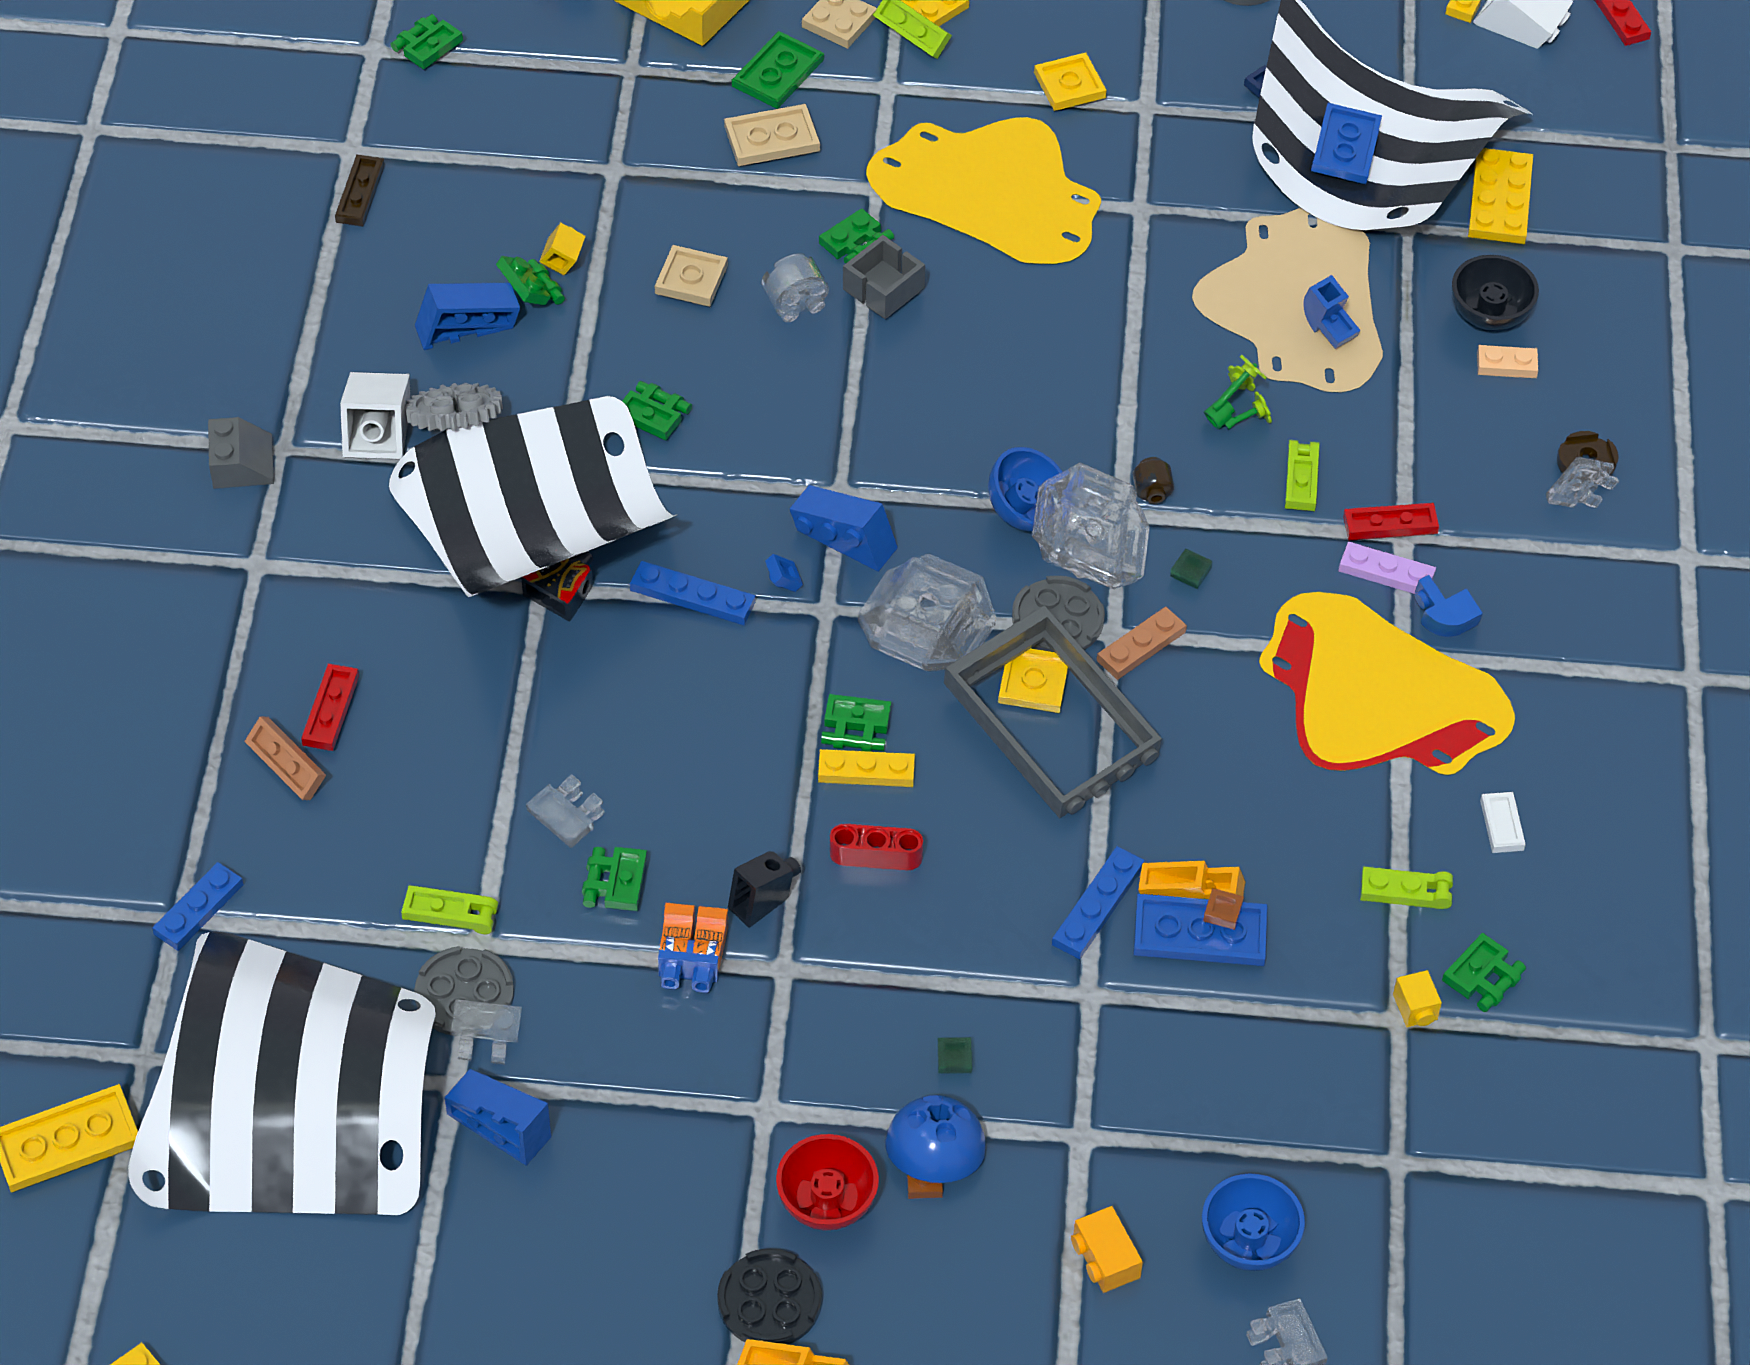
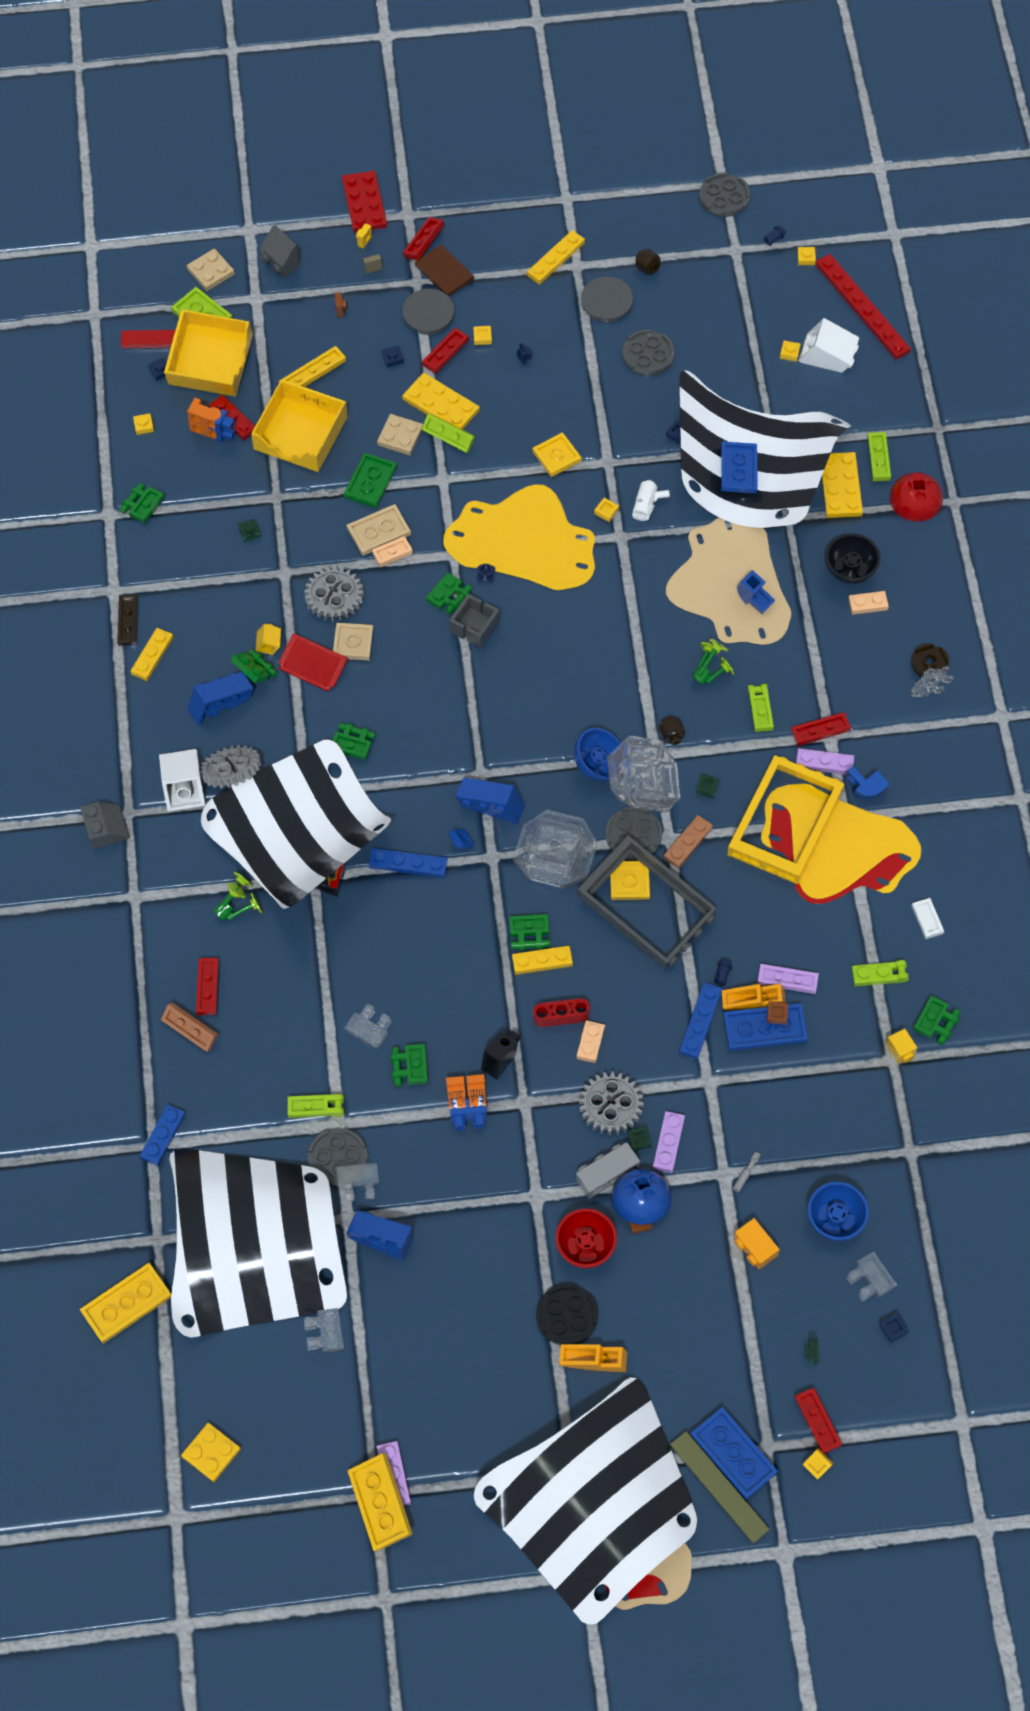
camera: 10 degrees left, 10 degrees up
clear brick [761,254,829,322] -> none
none -> yellow plate [130,628,174,681]
none -> plant [214,872,263,921]
none -> clear green plate [238,519,261,542]
none -> red window [278,633,348,692]
none -> light grey gear [304,566,364,621]
none -> clear plate [304,1308,344,1353]
none -> light nougat plate [372,536,413,567]
none -> dark blue plate [476,564,495,582]
none -> light grey brick [576,1142,640,1199]
none -> light nougat plate [577,1021,605,1063]
none -> light grey gear [579,1071,644,1136]
none -> yellow plate [594,498,619,522]
none -> white piece [632,480,670,521]
none -> lavender plate [653,1111,685,1173]
none -> dark blue pin [714,959,732,986]
none -> yellow window [727,755,844,885]
none -> light grey piece [732,1152,761,1193]
none -> lavender plate [757,964,819,994]
none -> lime plate [867,432,891,481]
none -> red piece [889,472,943,522]

